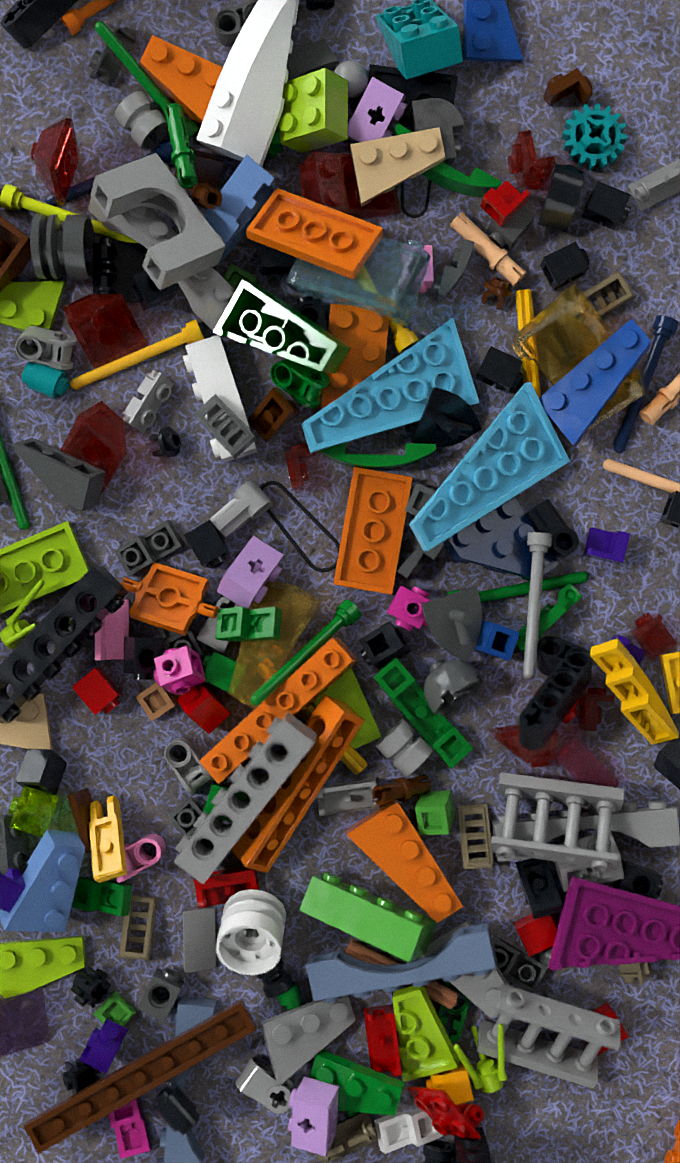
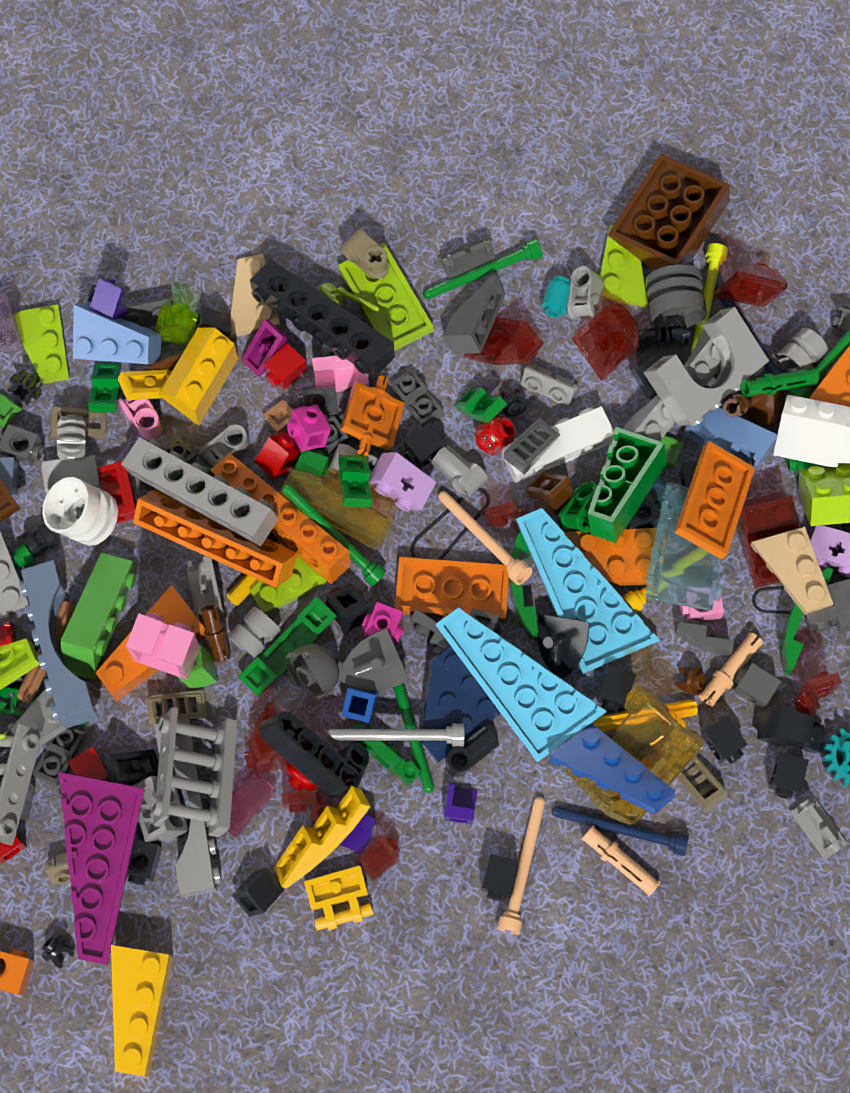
camera: 85 degrees right, 15 degrees down
yellow piece [70,319,205,389] -> none
red panel [480,181,531,227] -> none
none -> light grey gear [57,415,86,462]
none -> bright pink piece [126,612,200,680]
none -> yellow slope [158,328,238,425]
none -> magenta slope [241,319,287,377]
none -> light nougat piece [438,491,533,585]
none -> green slope [454,387,507,423]
none -> red head [475,415,516,455]

